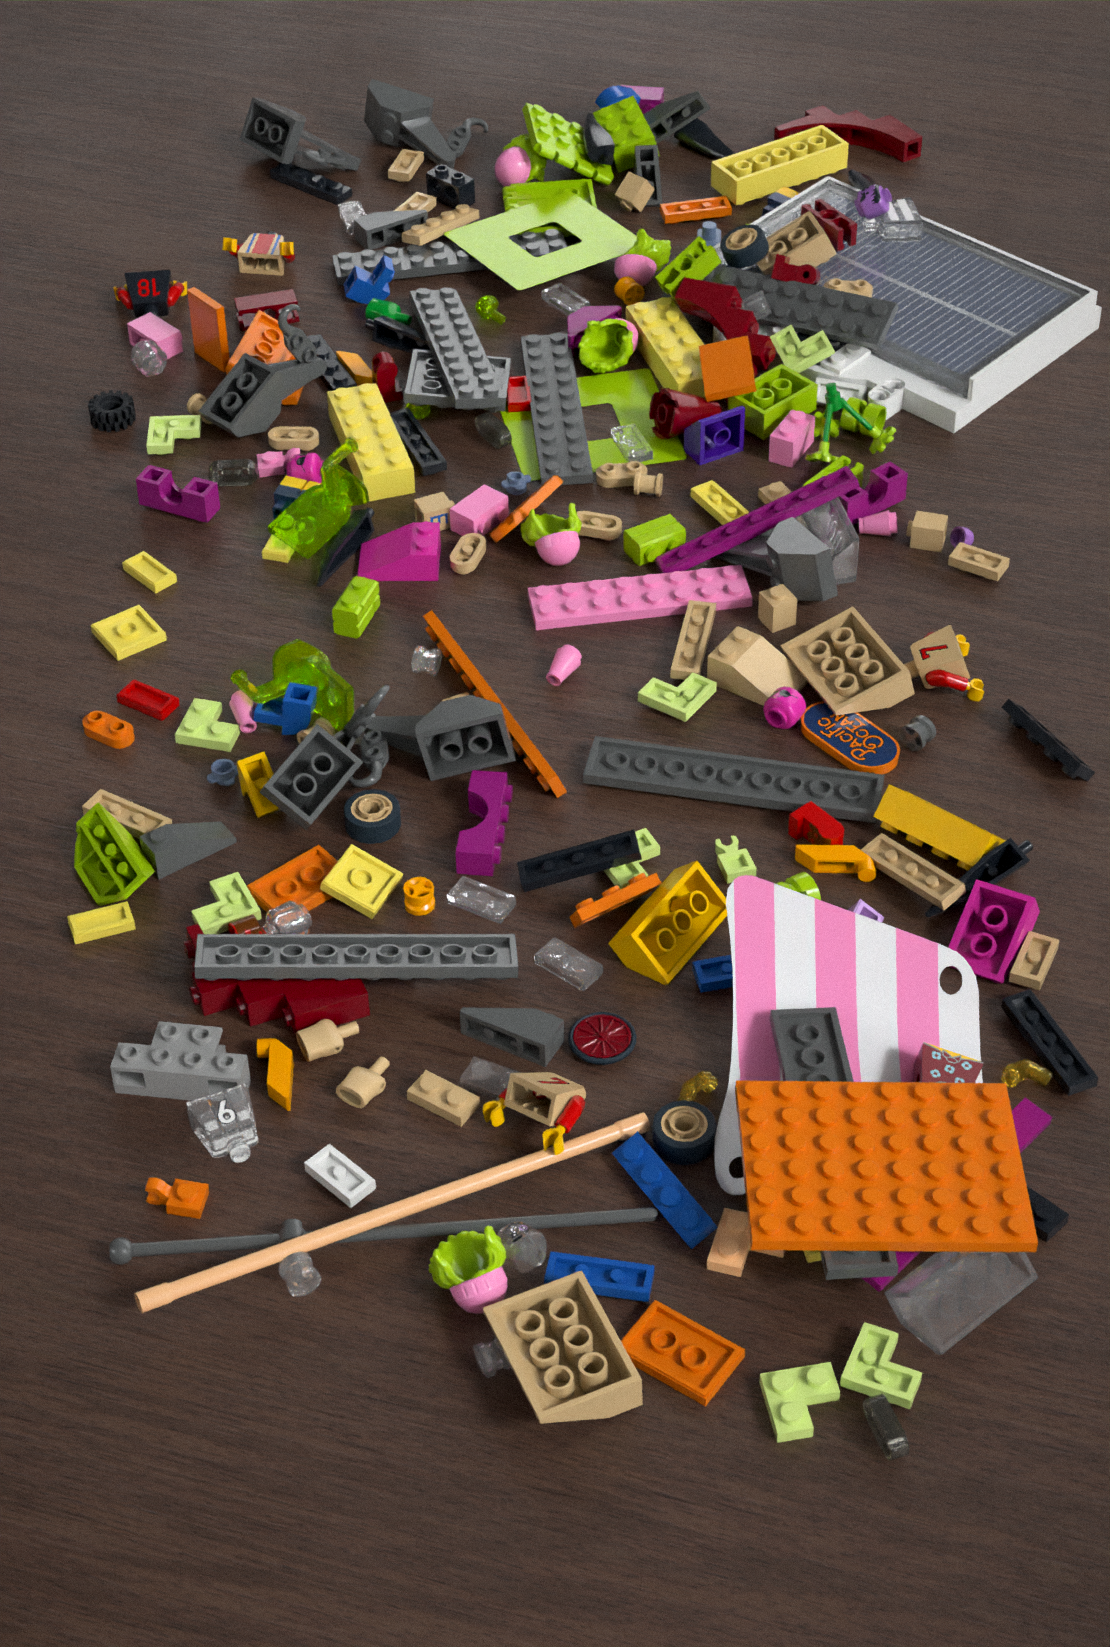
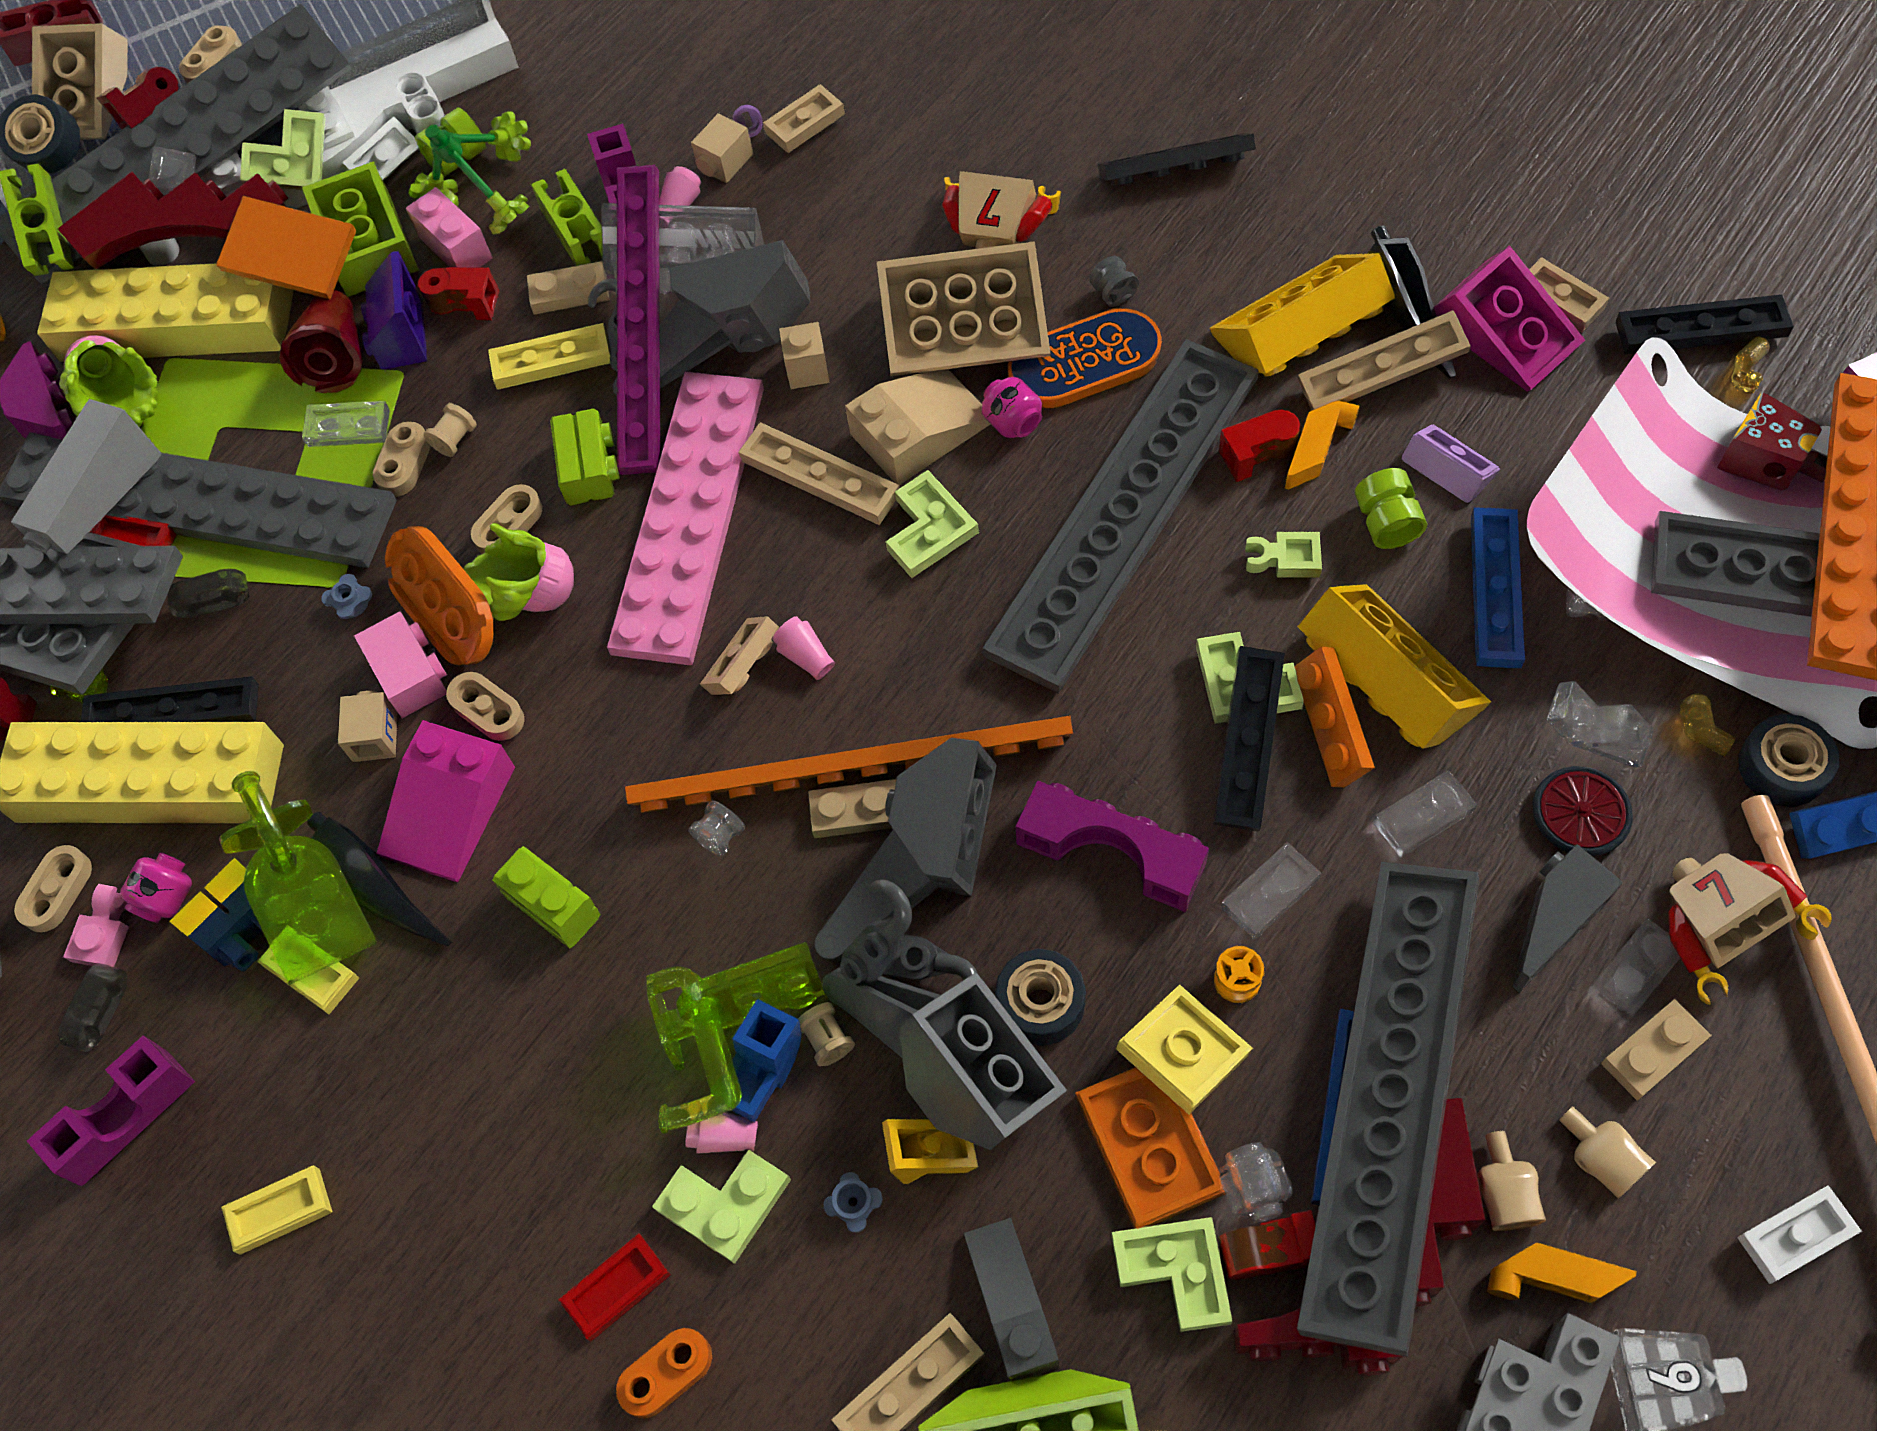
camera: 65 degrees left, 20 degrees up
light yellow tile [91,605,167,661] -> none
none -> light grey slope [11,399,162,554]
none -> red leg [418,267,499,321]
none -> tan plate [700,616,779,695]
none -> clear slope [1546,681,1654,767]

